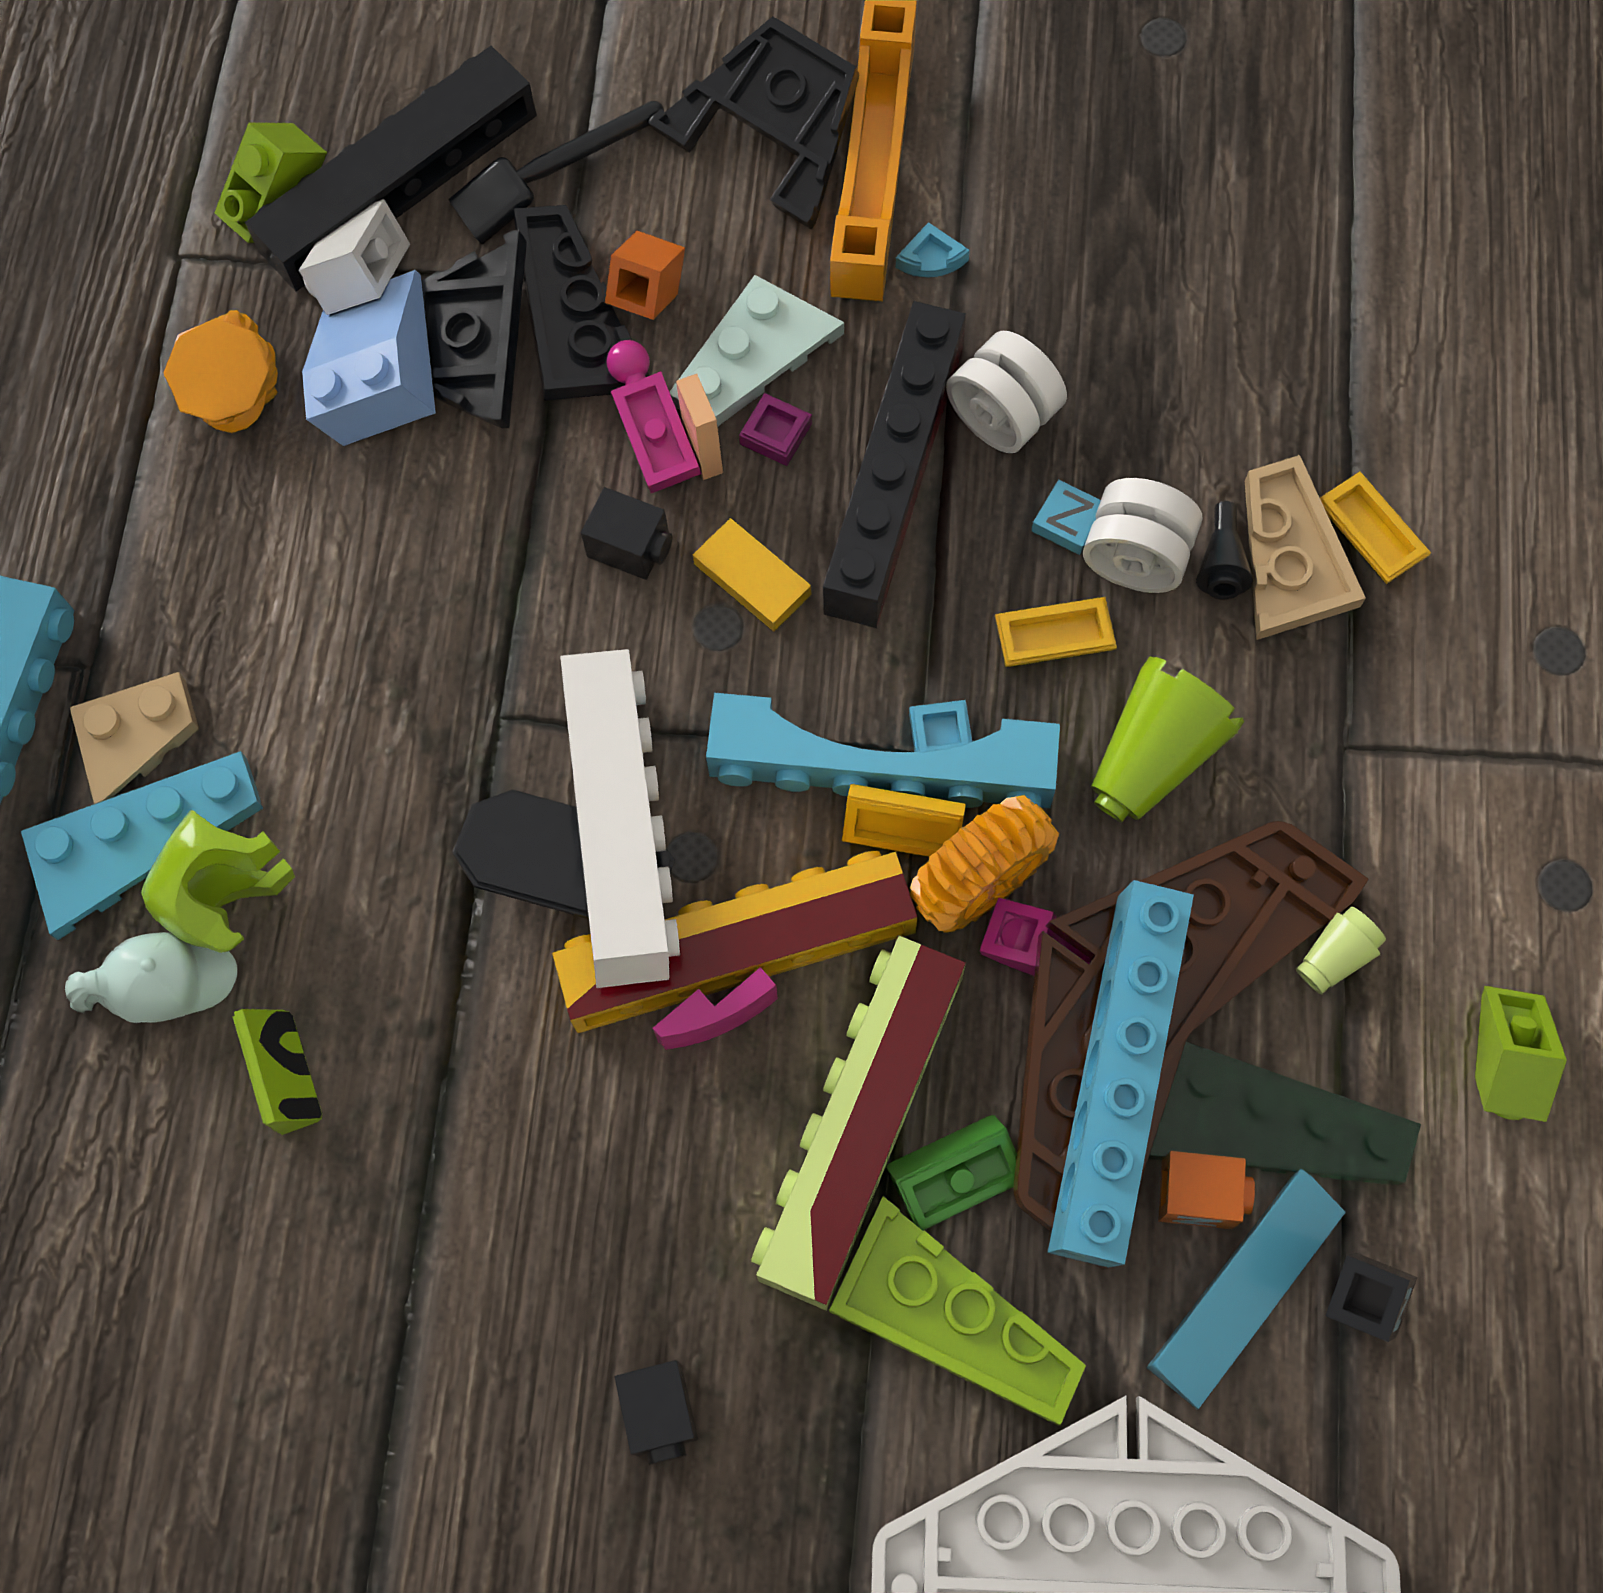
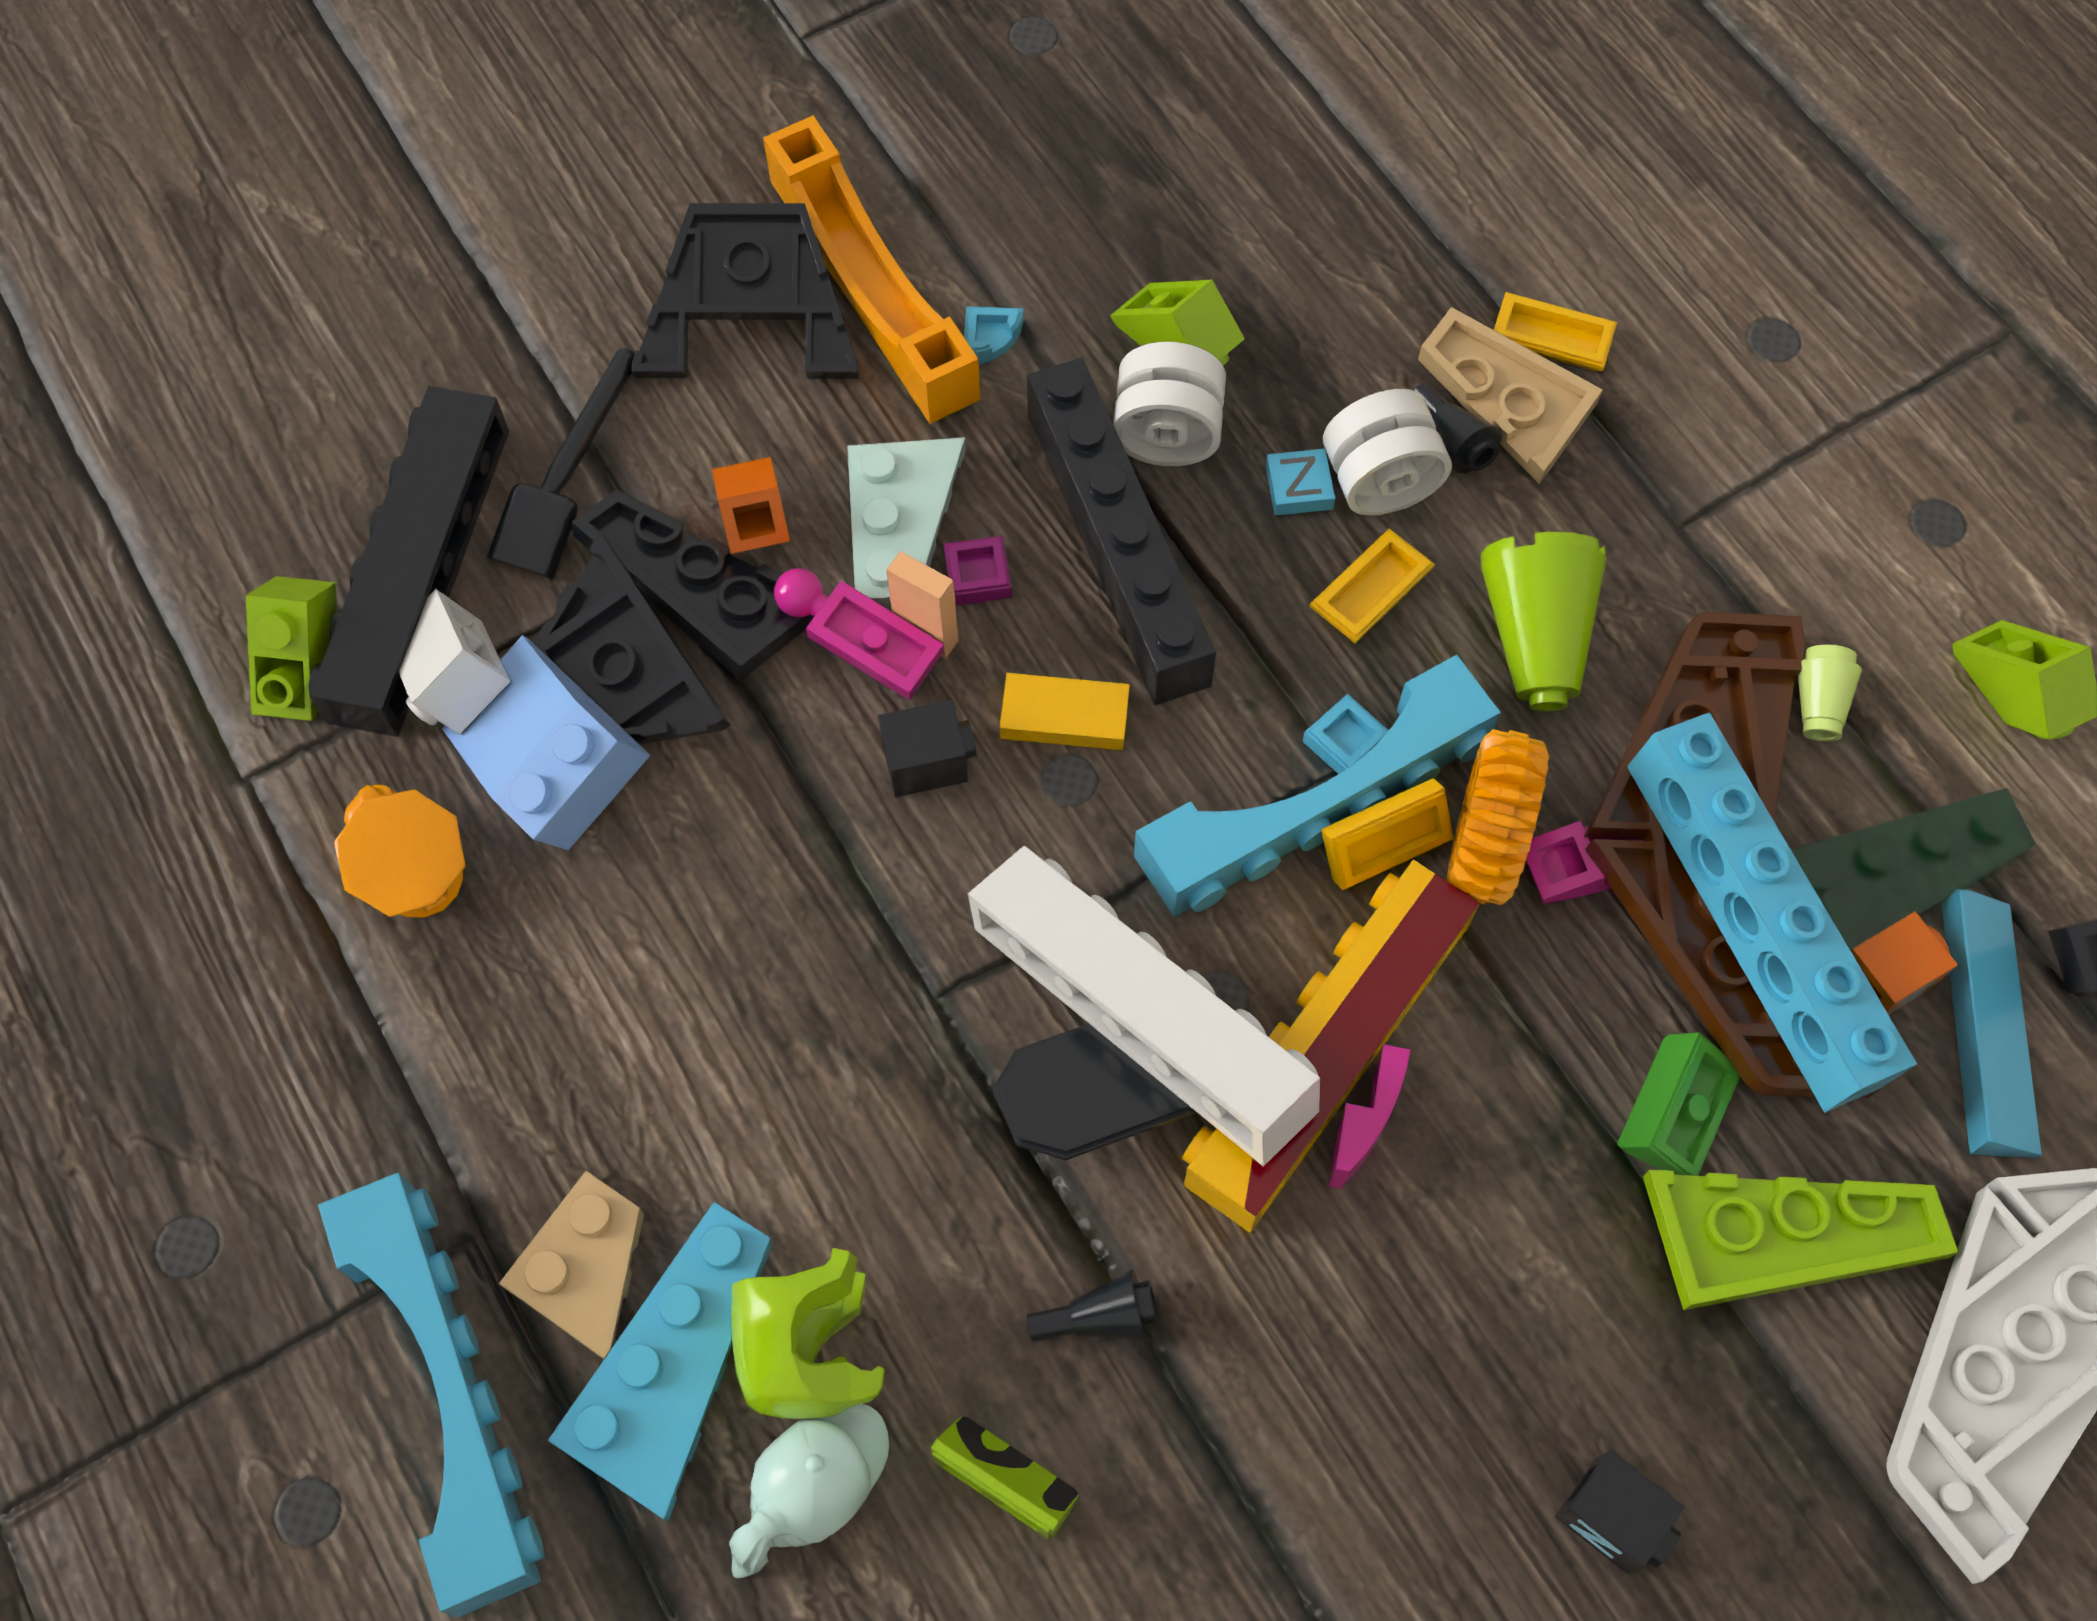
camera: 40 degrees left, 5 degrees down
brick [751,936,966,1311] -> none
none -> black cone [1027,1269,1159,1342]
none -> lime slope [1110,280,1245,366]

